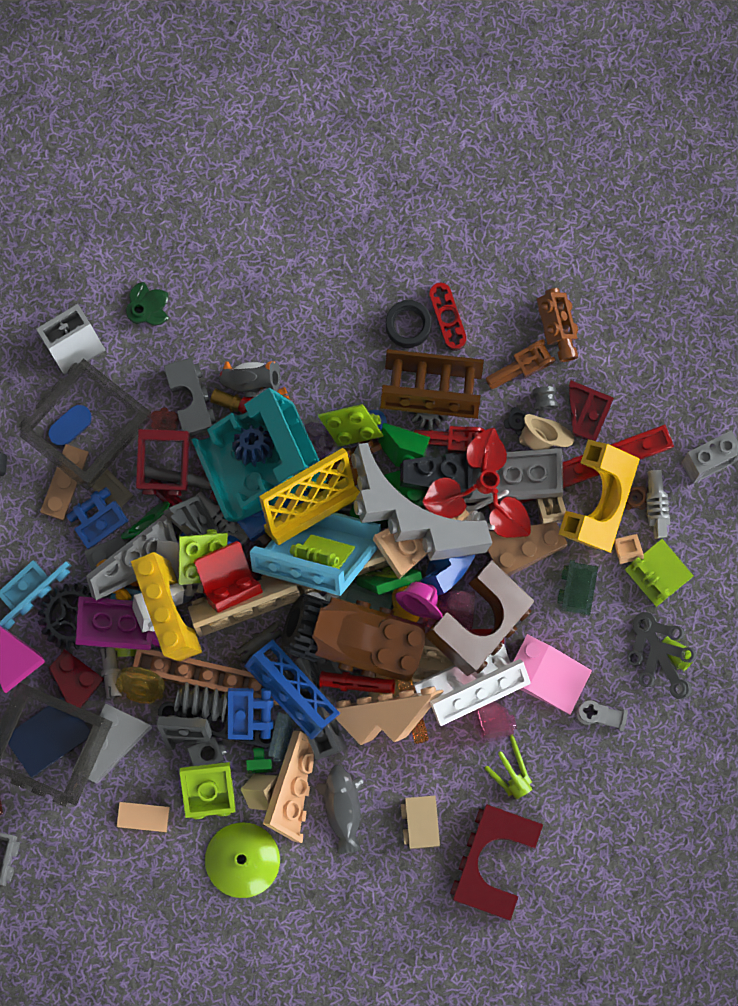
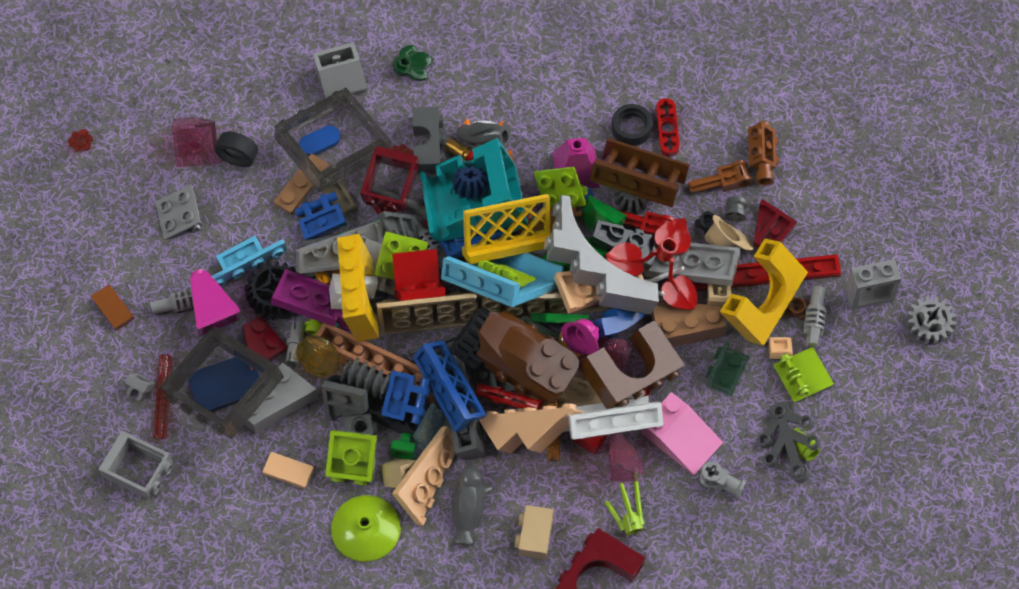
camera: 15 degrees right, 15 degrees down
none -> dark pink slope [553,138,600,189]

